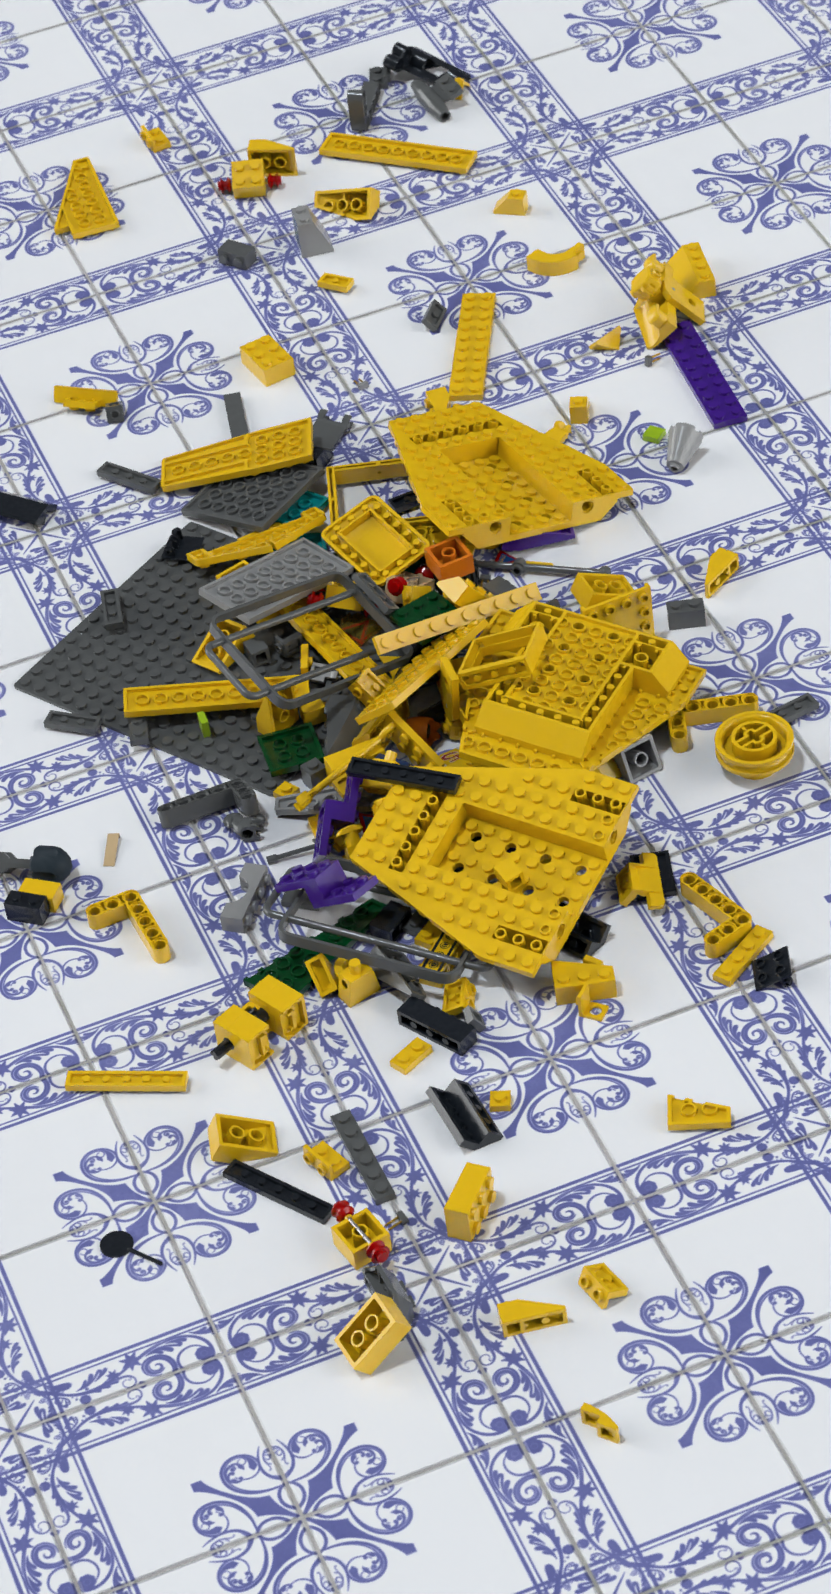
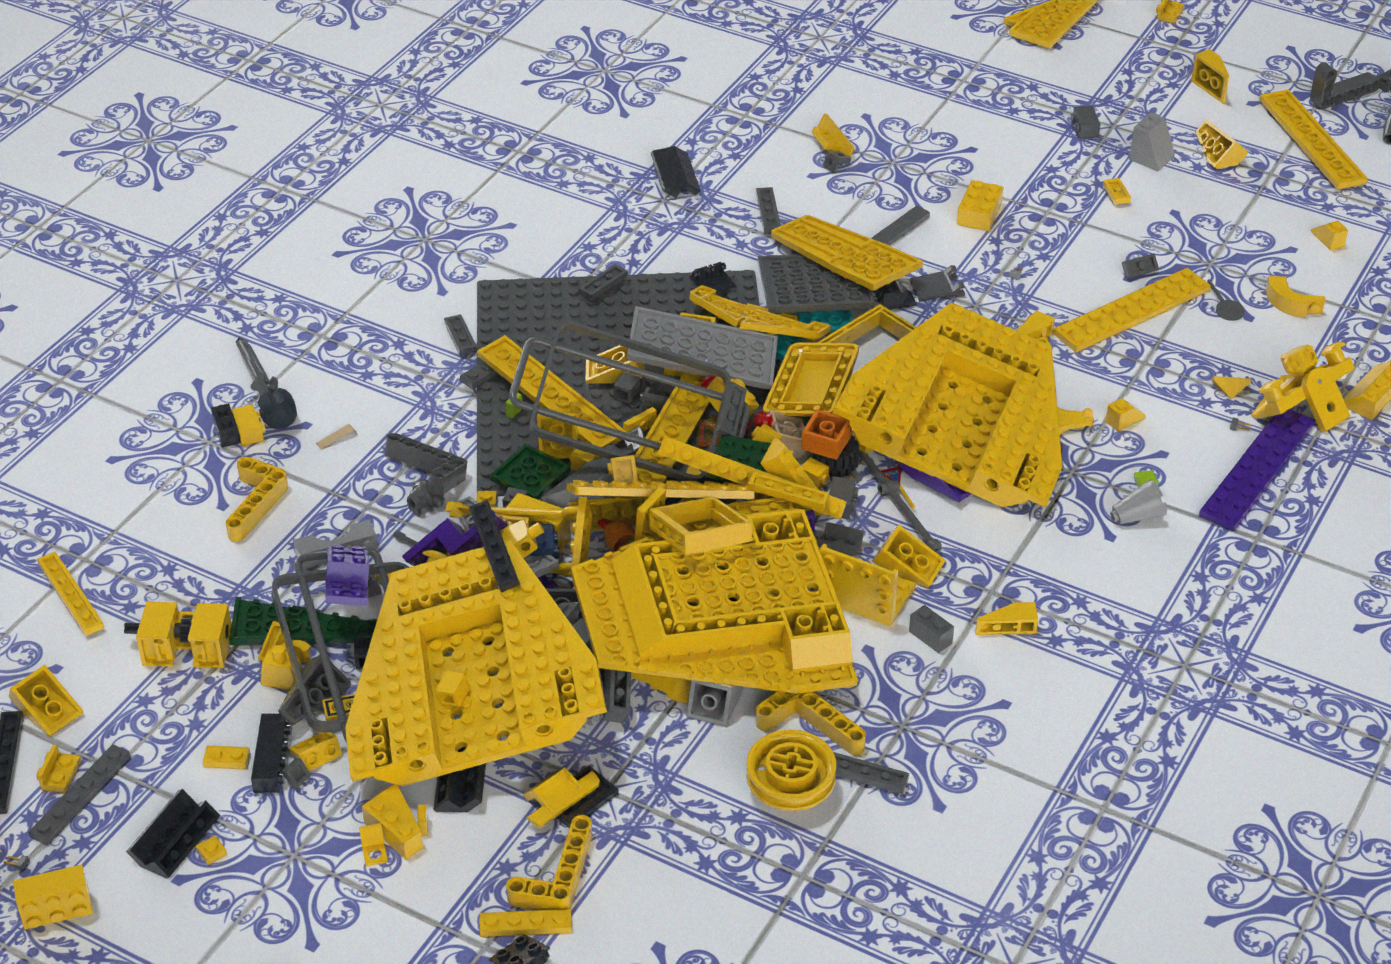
camera: 45 degrees right, 0 degrees up
yellow brick [217,158,282,199] -> none
none -> yellow plate [748,472,829,511]
none -> dark grey piece [1207,279,1245,321]

